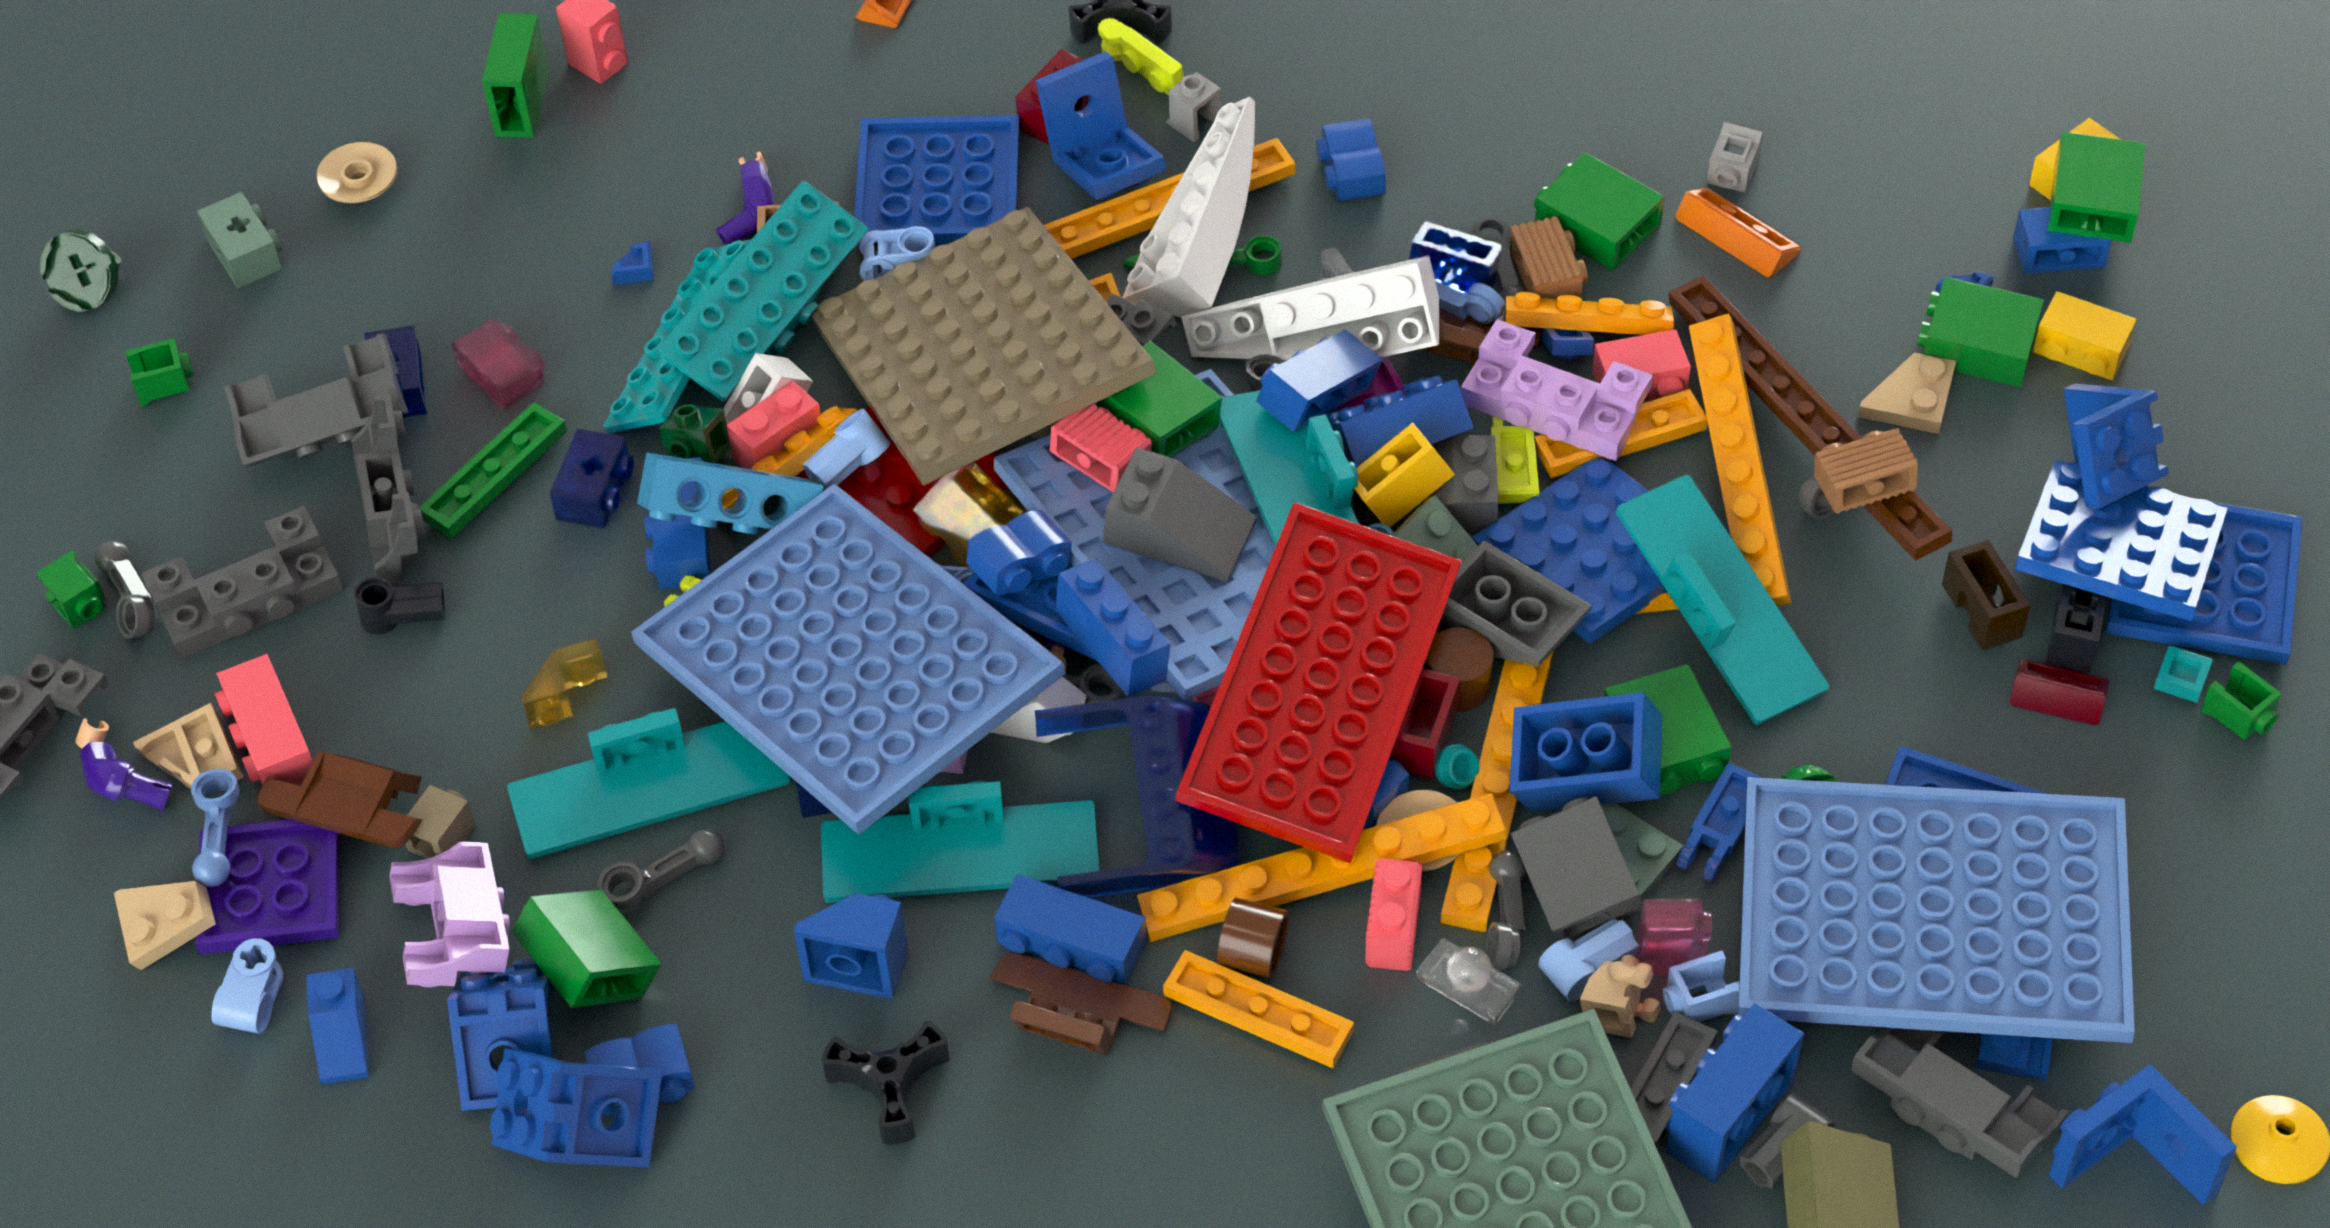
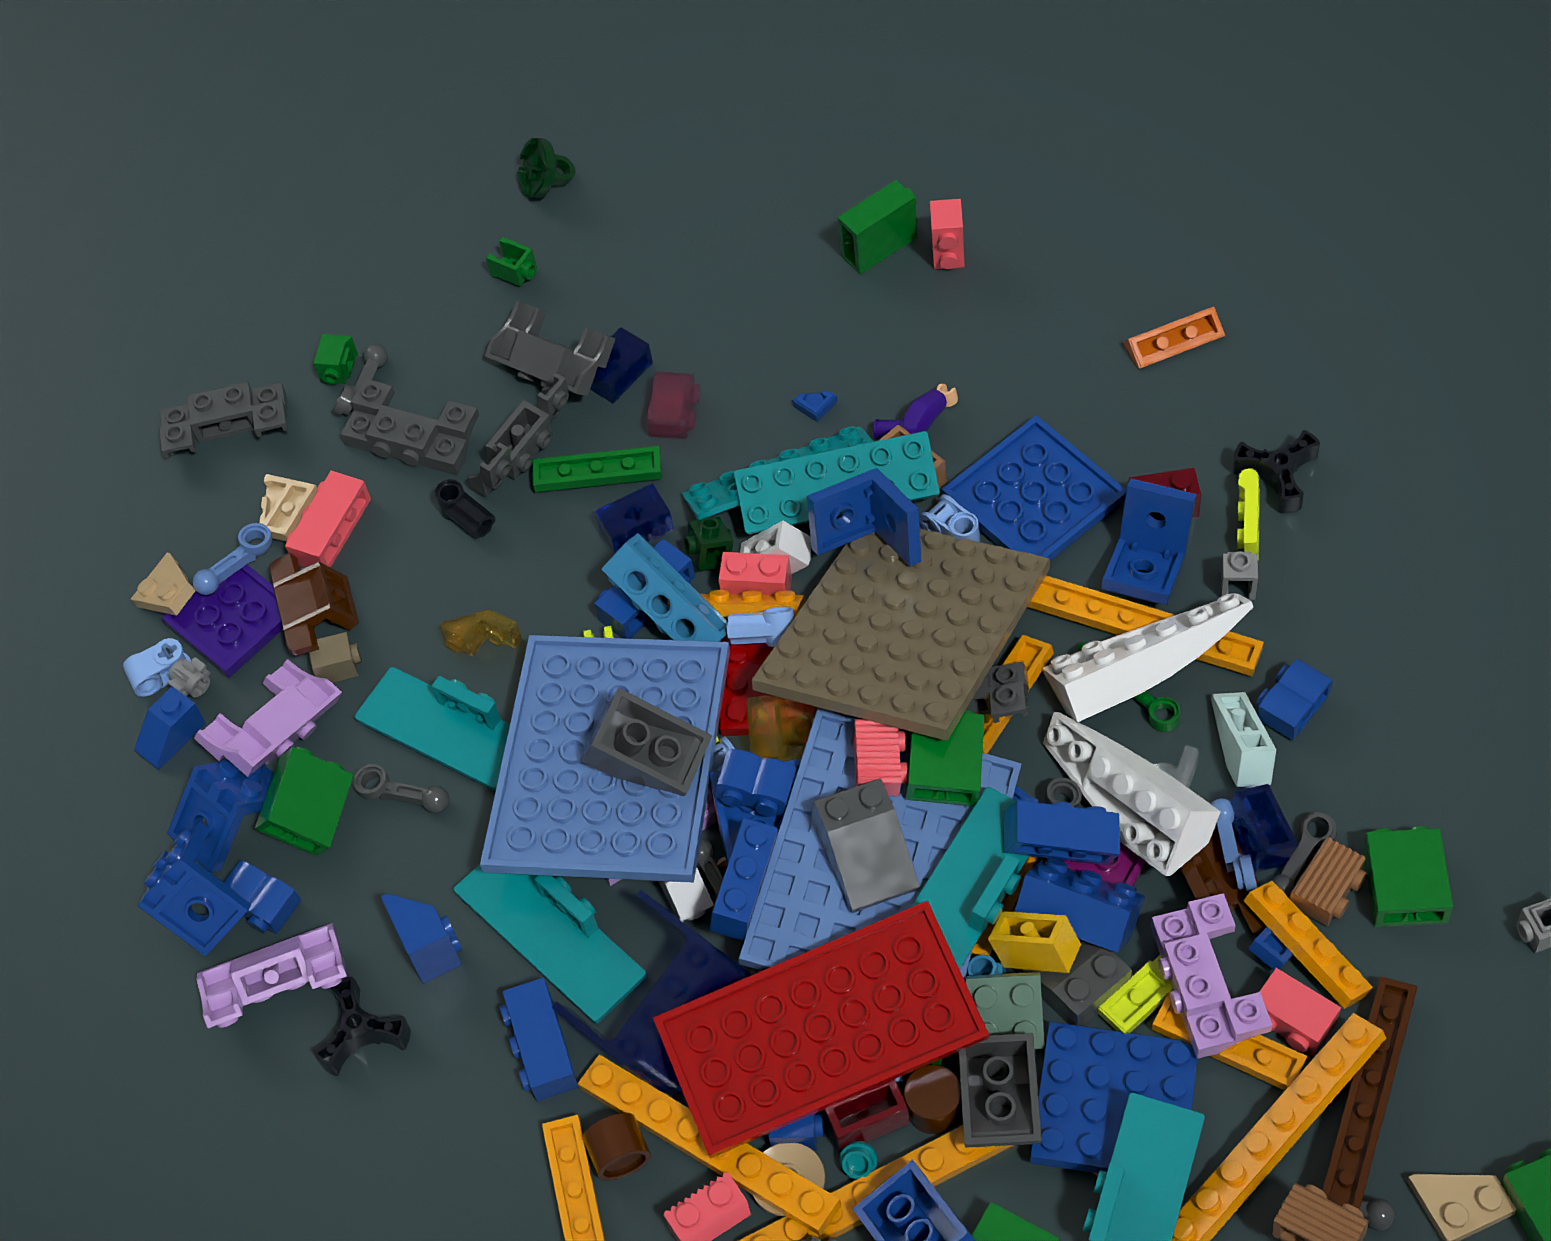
camera: 55 degrees right, 5 degrees up
dark purple arm [75,718,173,811] -> none
sand green brick [197,192,283,288] -> none
tan dish [317,142,397,203] -> none
reddish brown plate [989,953,1171,1056] -> none
orange slope [1675,187,1801,278] -> none
none -> light grey gear [168,657,211,698]
none -> lavender bracket [196,923,347,1028]
none -> dark grey slope [581,688,712,796]
none -> blue bracket [807,468,921,566]
none -> light aqua slope [1211,692,1276,788]

